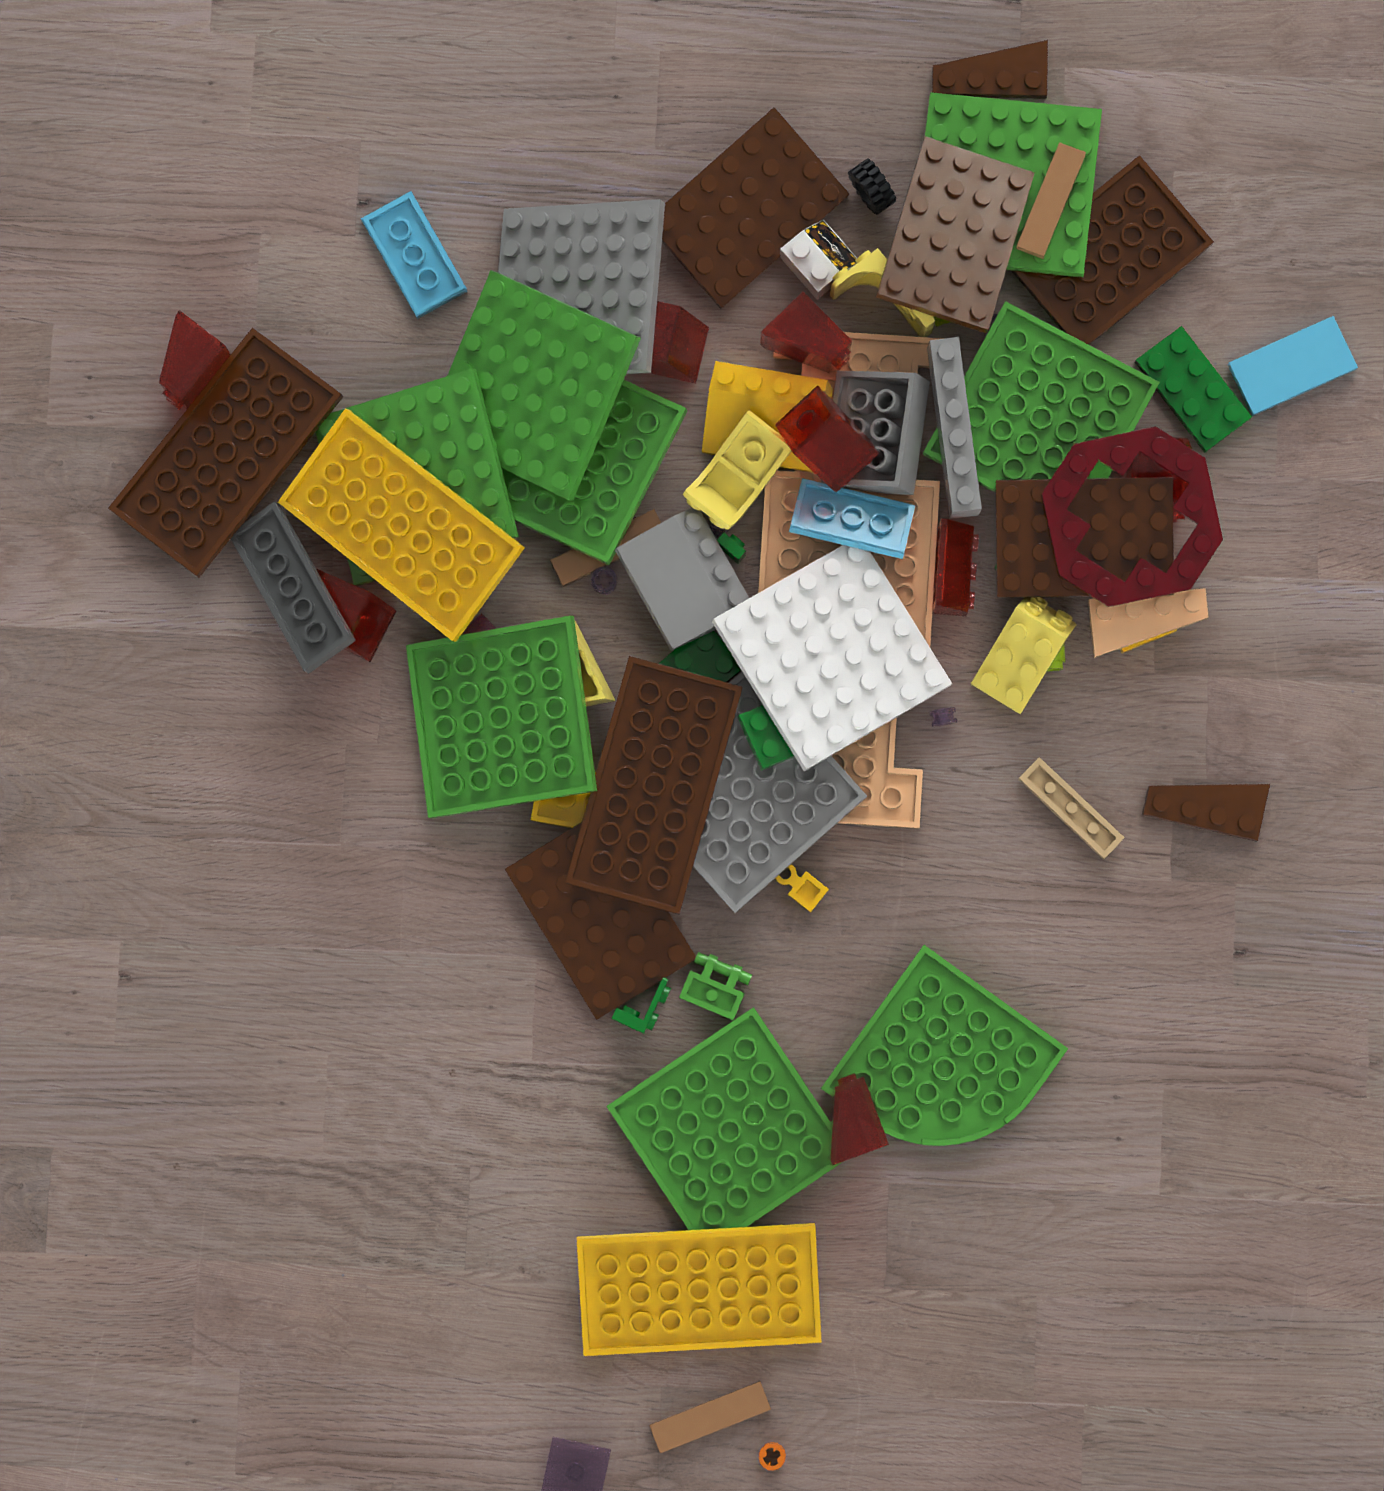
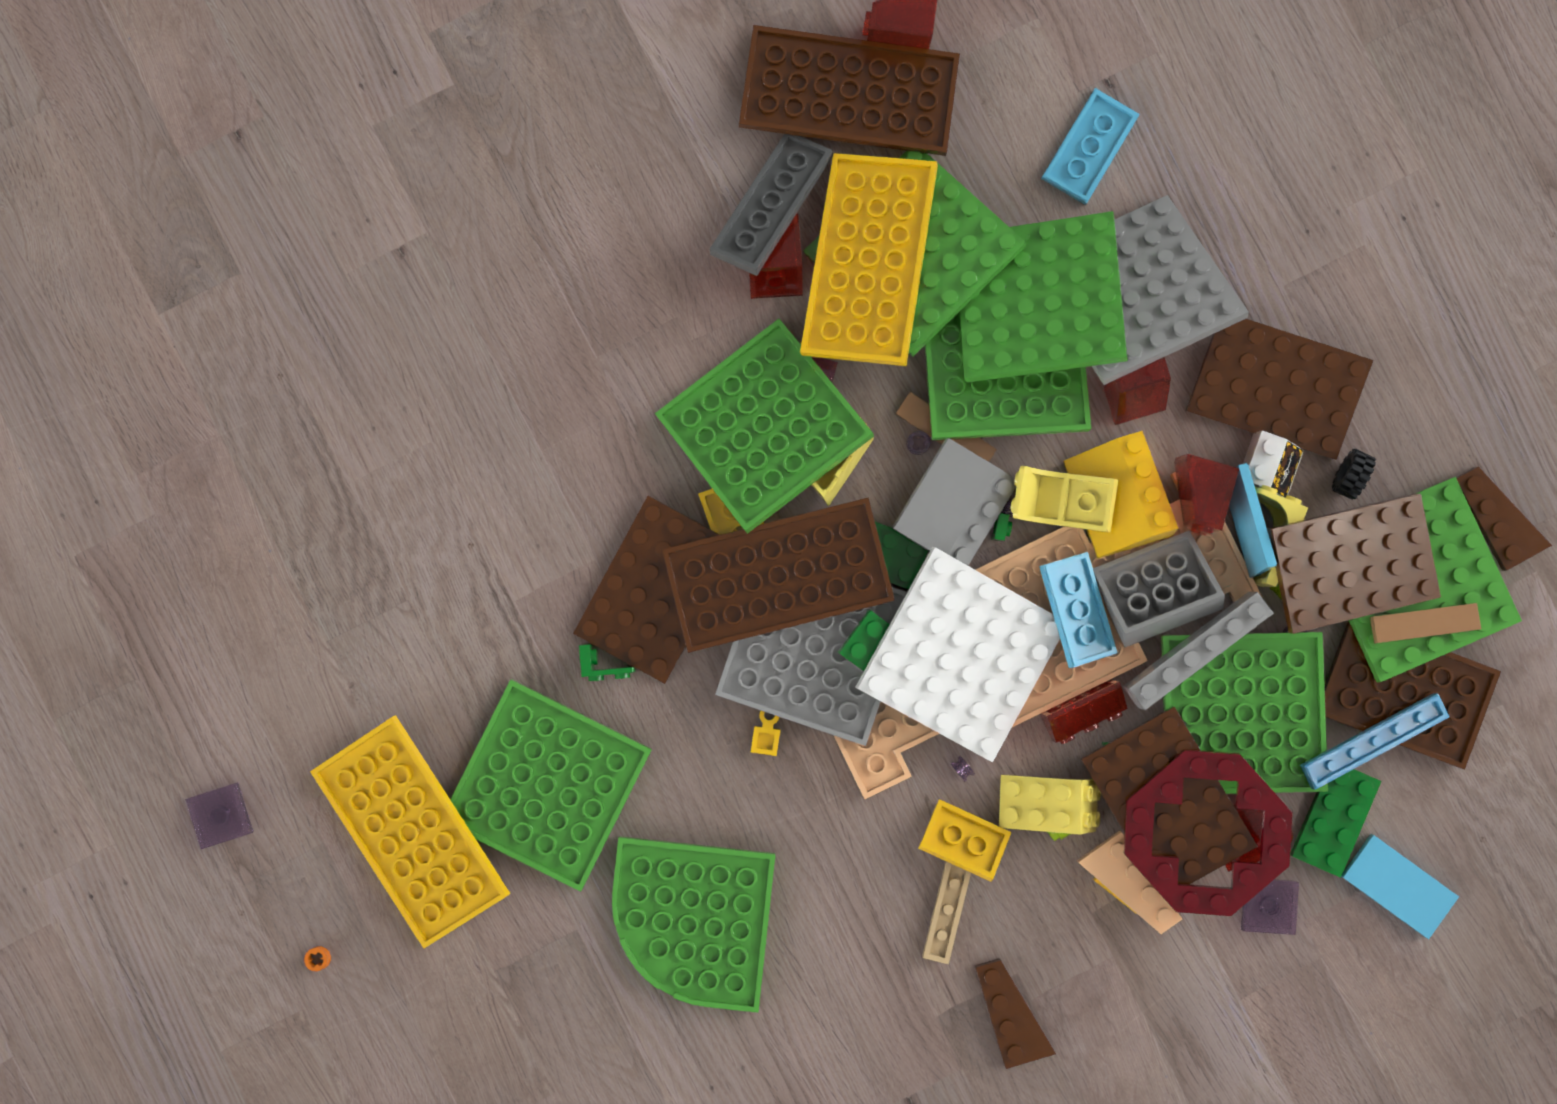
camera: 55 degrees right, 5 degrees up
medium nougat tile [649,1381,771,1453] -> none
bright green plate [679,952,752,1021] -> none
clear red slope [775,385,879,492] -> none
clear red slope [828,1073,889,1166] -> none
none -> yellow plate [918,799,1011,882]
none -> medium azure tile [1221,463,1277,578]
none -> clear purple plate [1241,879,1299,935]
none -> dark azure tile [1300,693,1449,790]

